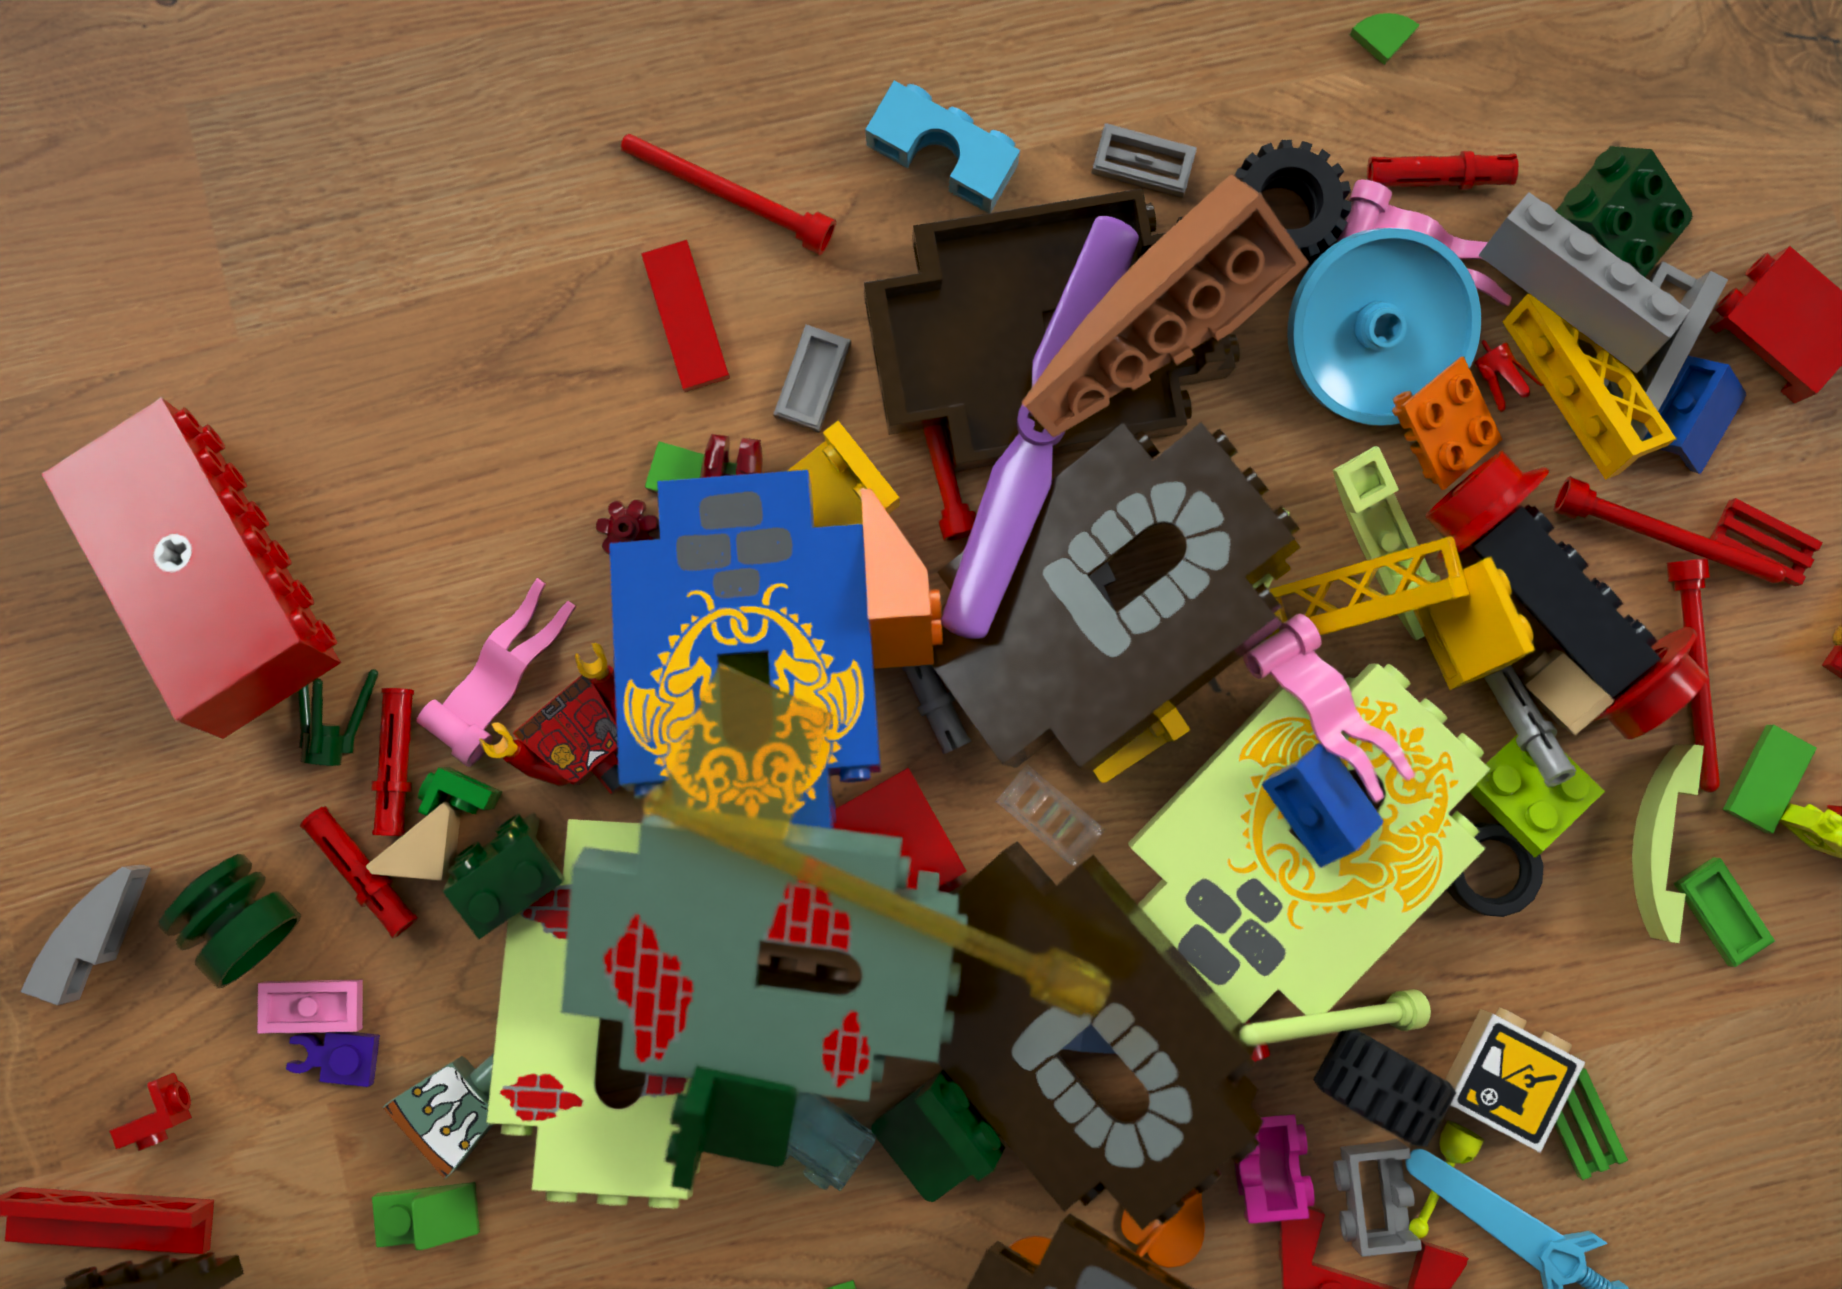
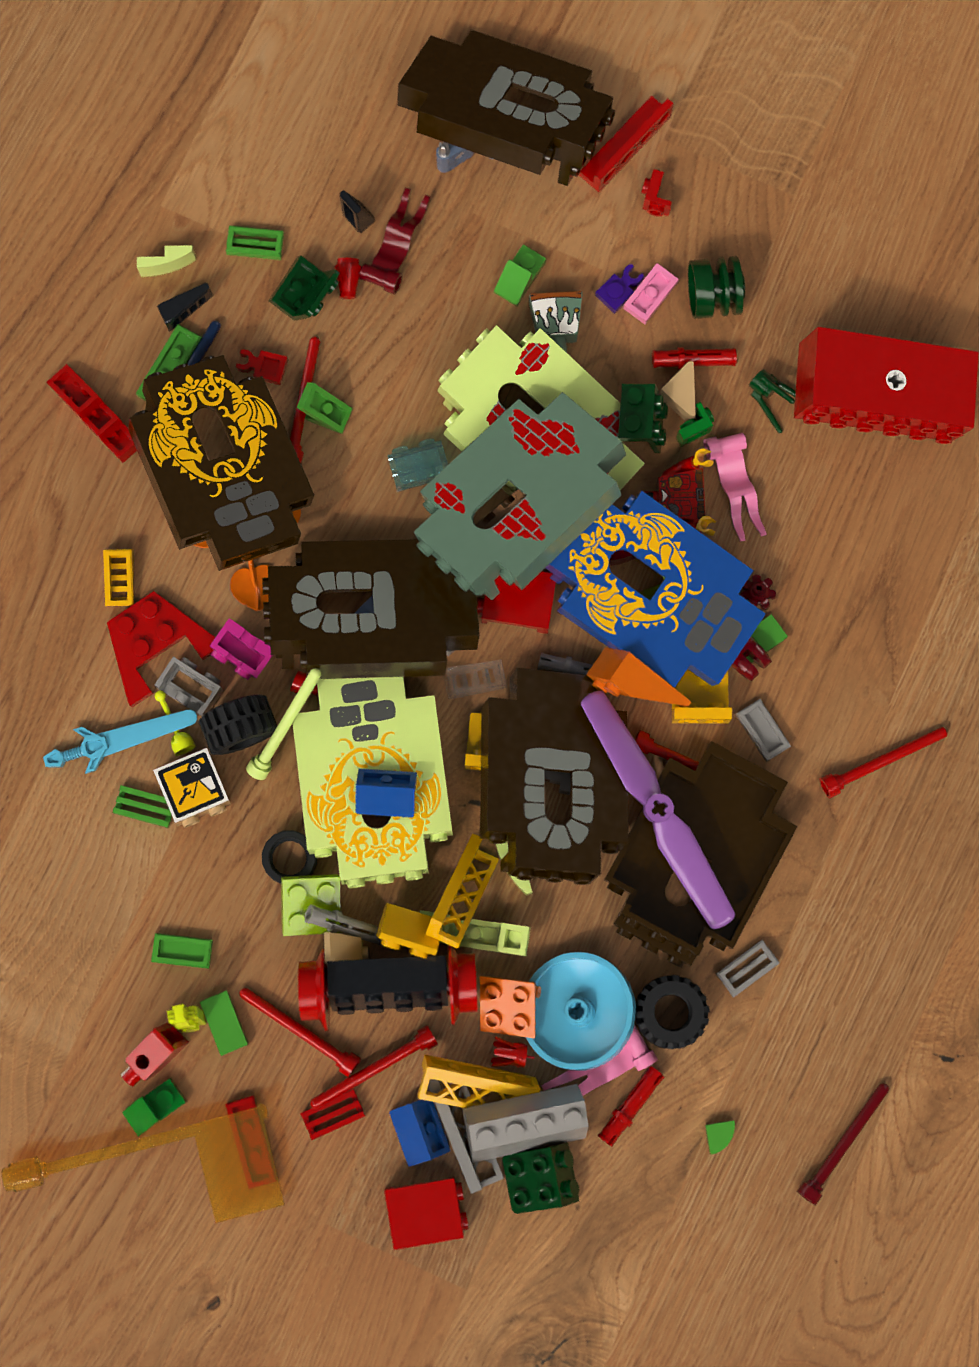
camera: 130 degrees right, 5 degrees down
light grey slope [21,864,151,1005] -> none
red pin [371,688,414,836] -> none
red tile [641,240,730,392] -> none
clear yellow flag [644,663,1111,1018] -> none
dark green bracket [665,1066,798,1191] -> none
medium azure arch [865,80,1020,213] -> none
dark green bracket [871,1069,1006,1202] -> none
nougat wedge [1022,174,1309,438] -> none
bright pink flag [1243,614,1415,802] -> none
yellowish green slope [1632,744,1704,943] -> none

